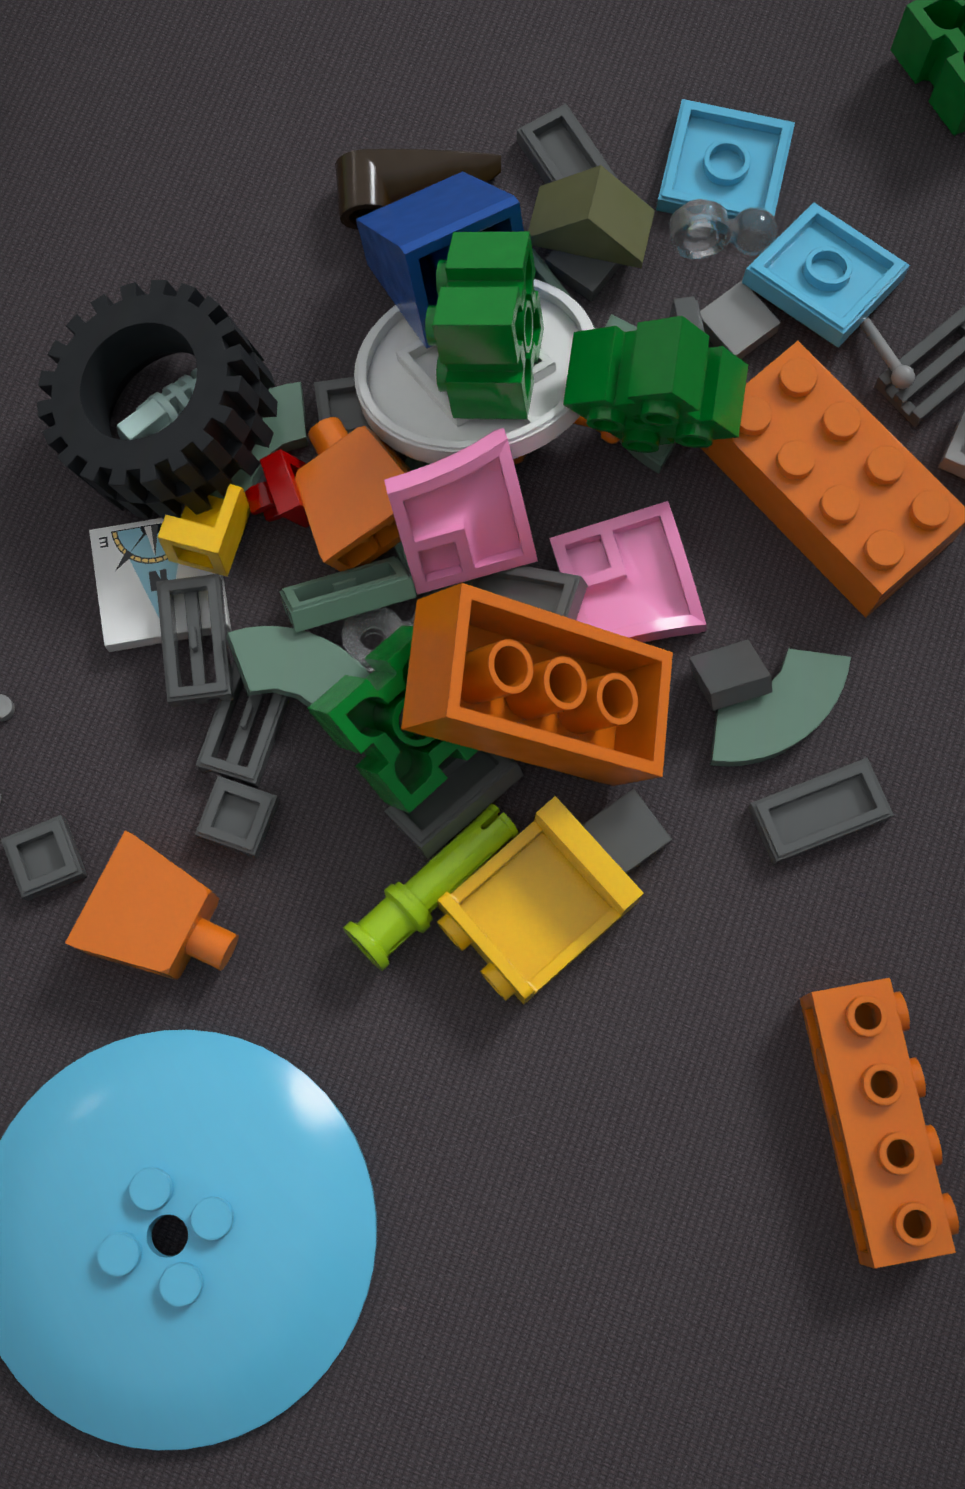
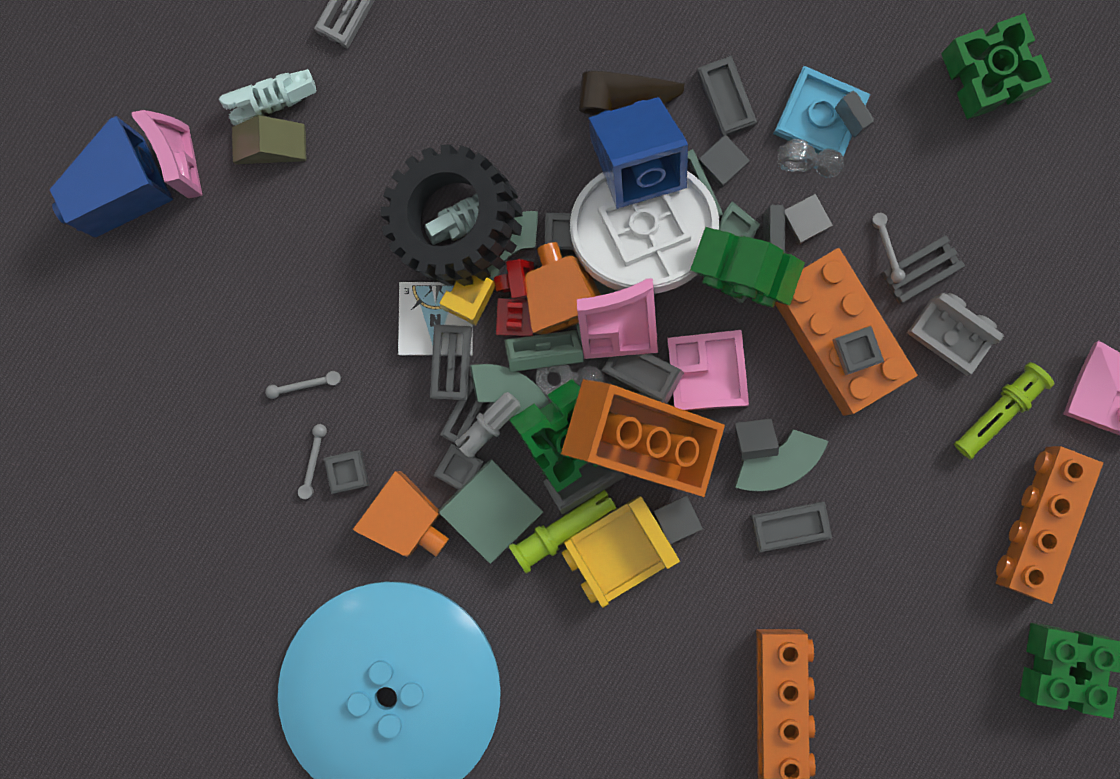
camera: 15 degrees right, 10 degrees up
green brick [425,231,544,419] -> none
olive slope [528,165,655,269] -> none
medium azure tile [742,203,910,348] -> none
none -> sand green tile [438,459,543,564]
none -> light grey axle [455,392,521,458]
none -> red tile [496,298,533,337]
none -> dark grey tile [832,326,884,375]
none -> dark grey tile [835,91,874,138]

